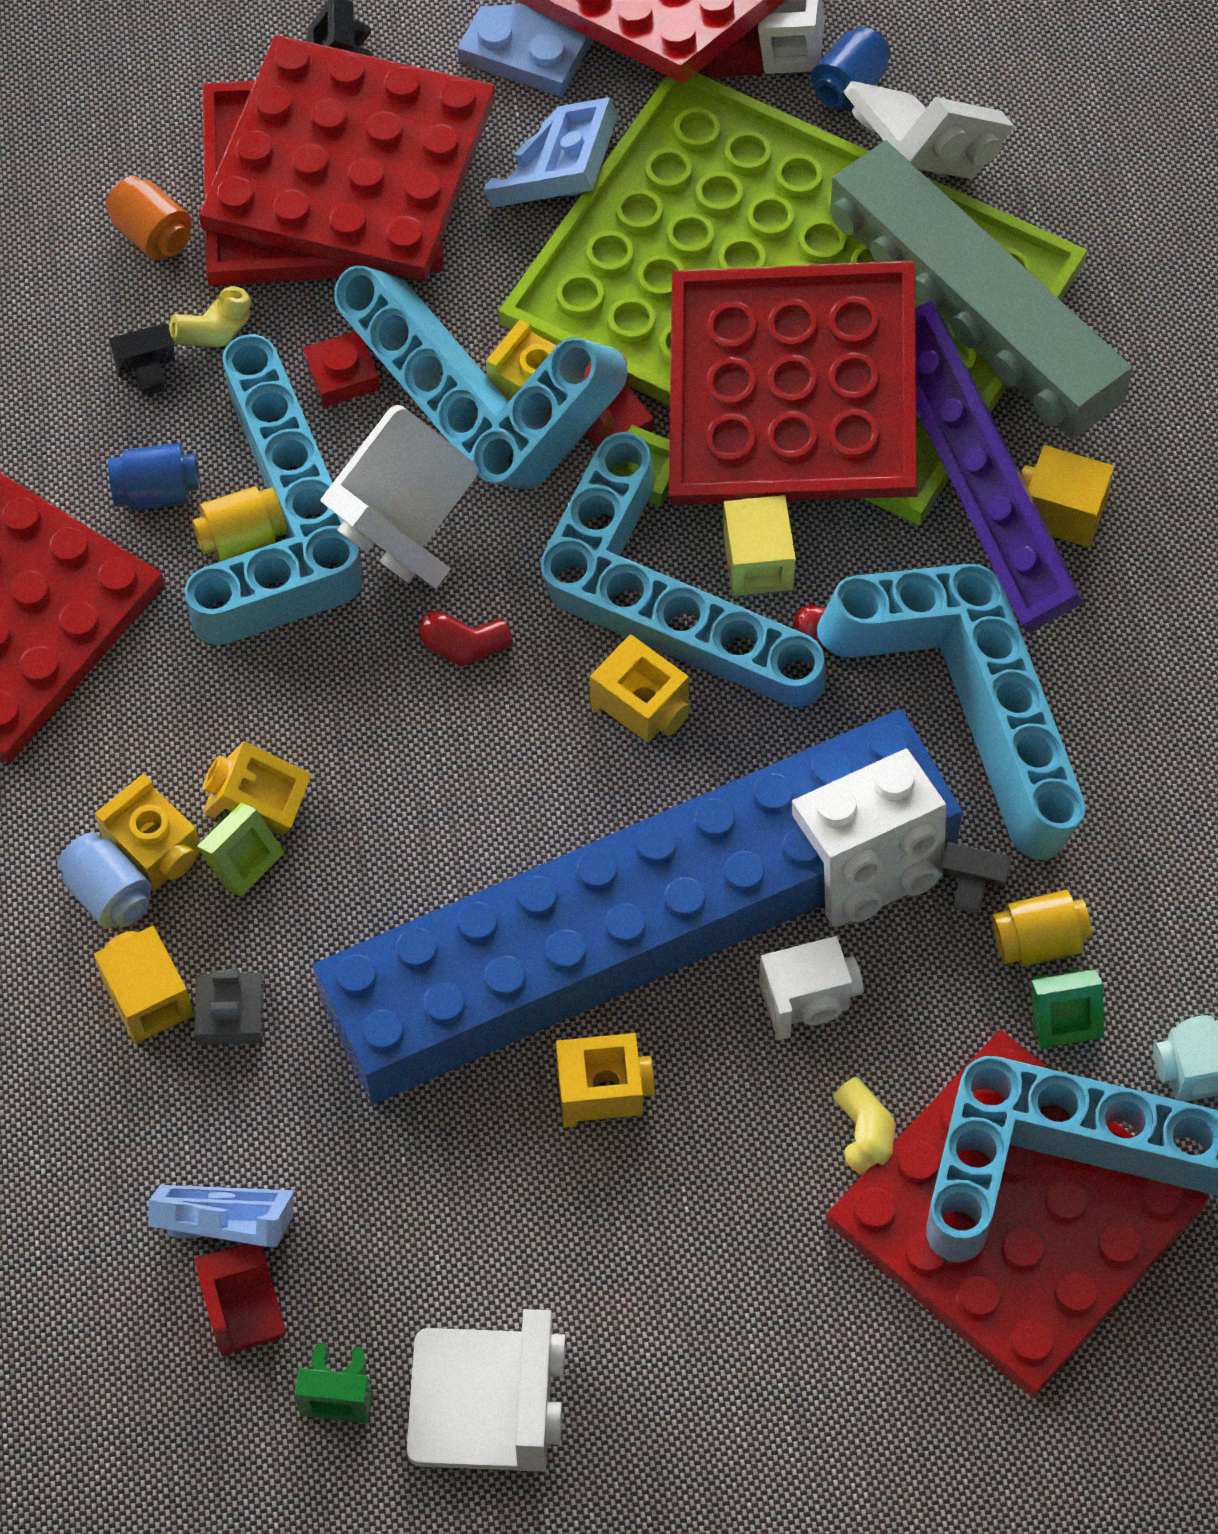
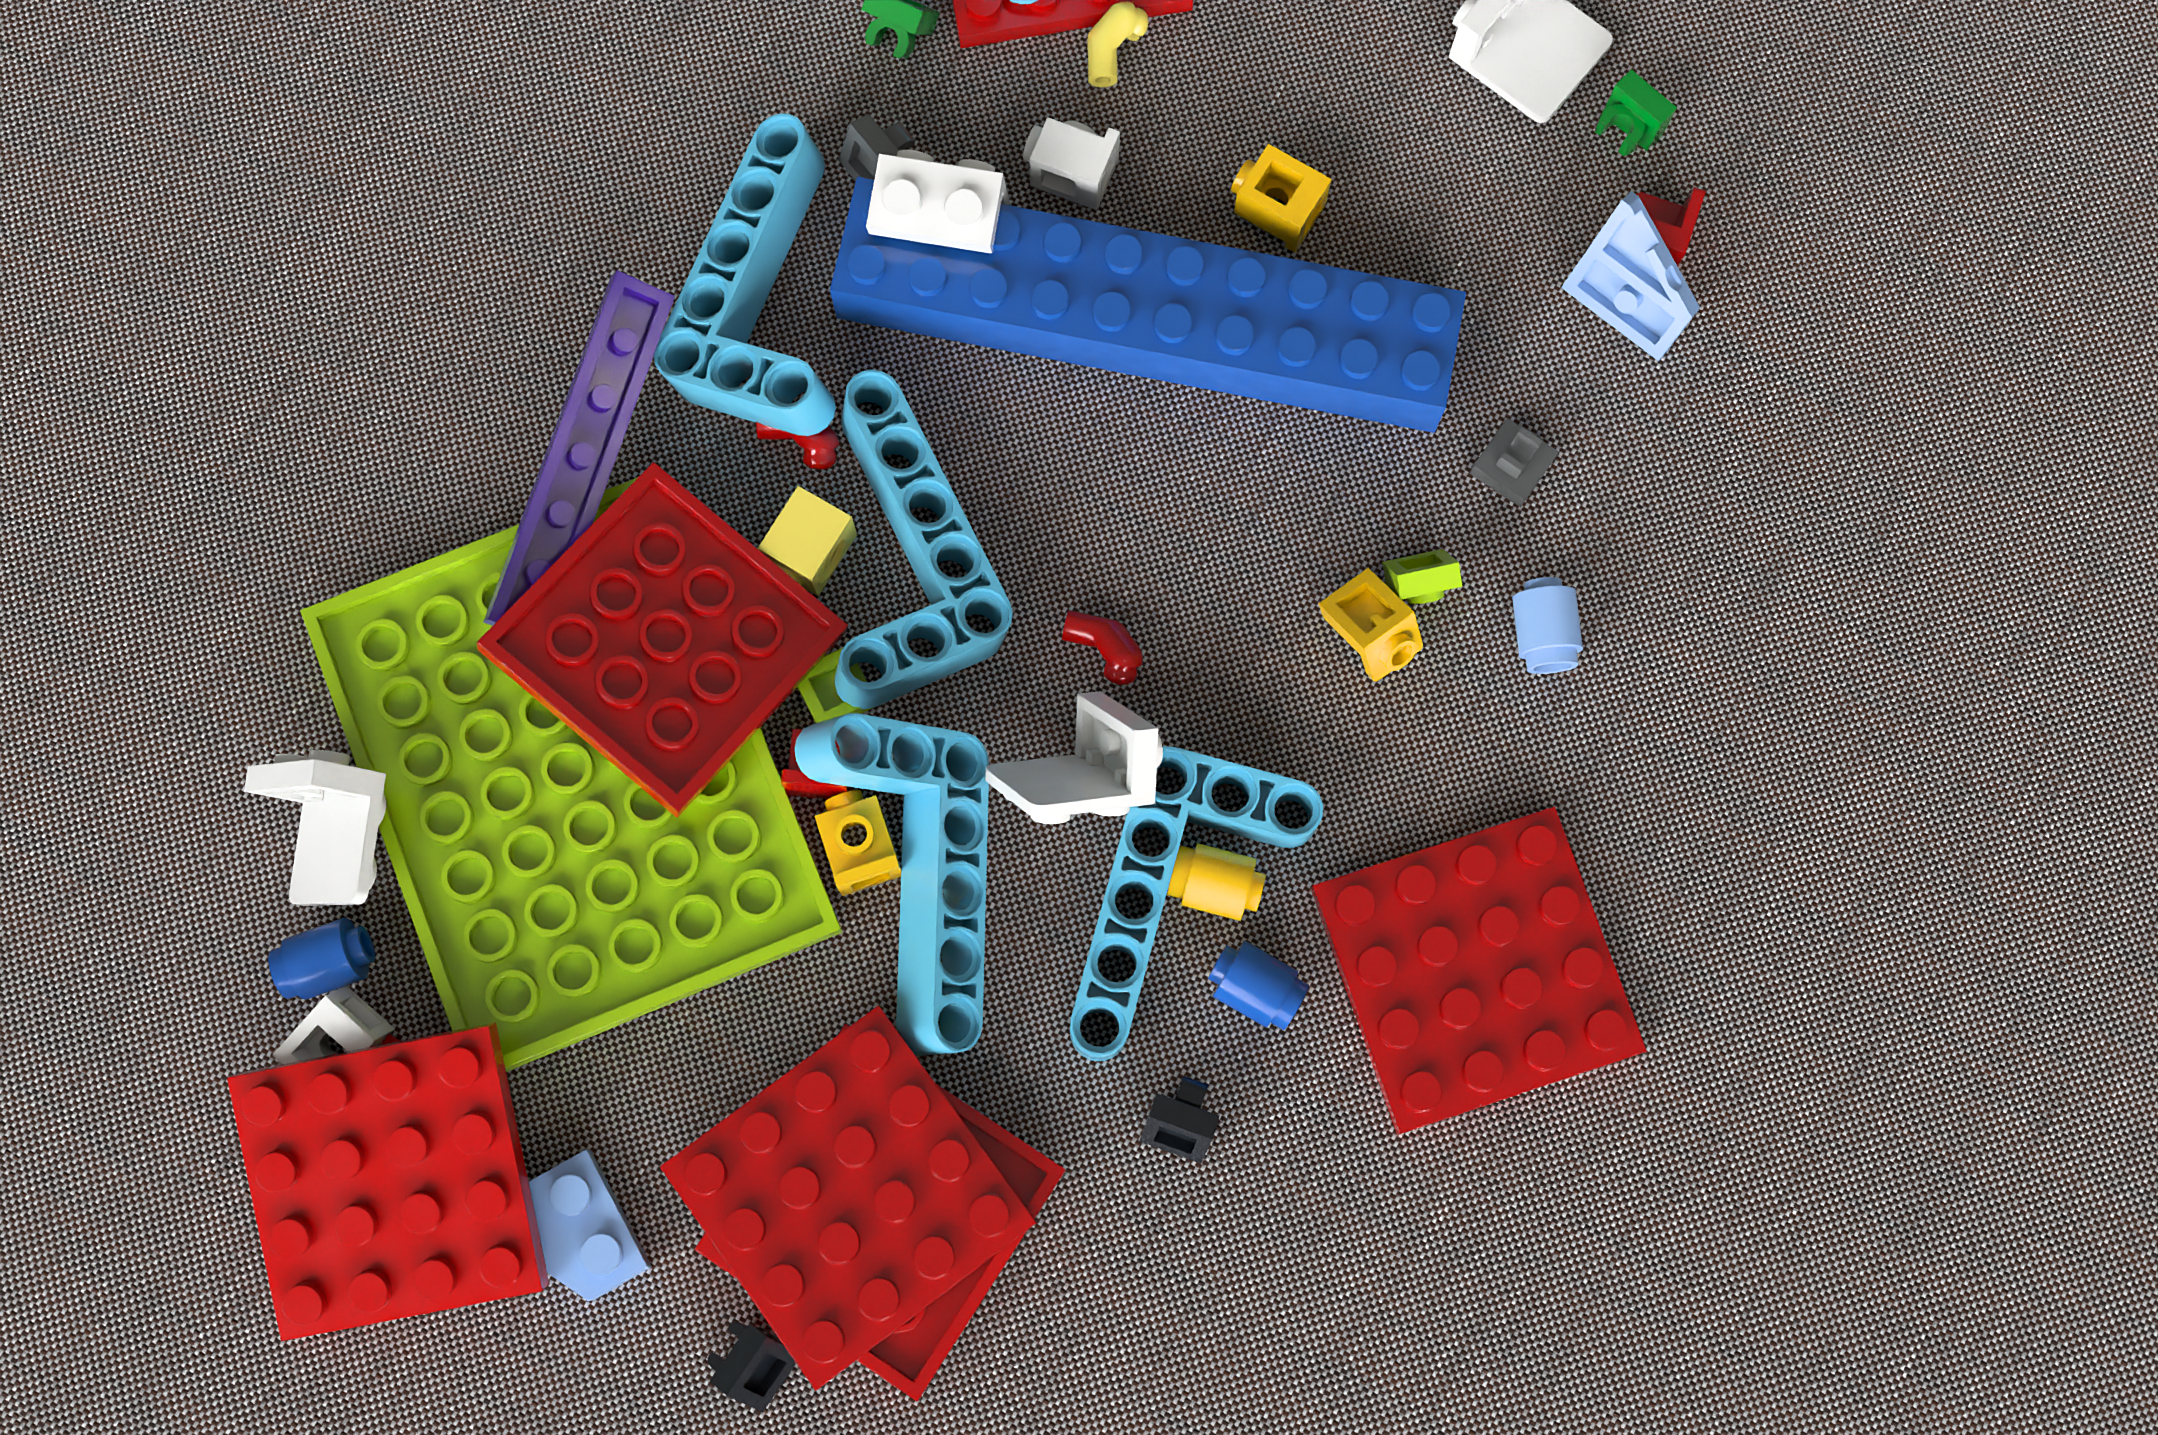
camera: 145 degrees left, 15 degrees up
yellow brick [93,926,194,1044] -> none
yellow brick [95,773,200,891] -> none
orange brick [106,176,192,260] -> none
light yellow arm [169,286,251,347] -> none
red plate [303,331,380,407] -> none
light blue wing [483,97,618,208] -> none
yellow brick [590,634,690,743] -> none
sand green brick [830,140,1133,441] -> none
yellow brick [991,890,1092,967] -> none
yellow brick [1021,445,1115,547] -> none

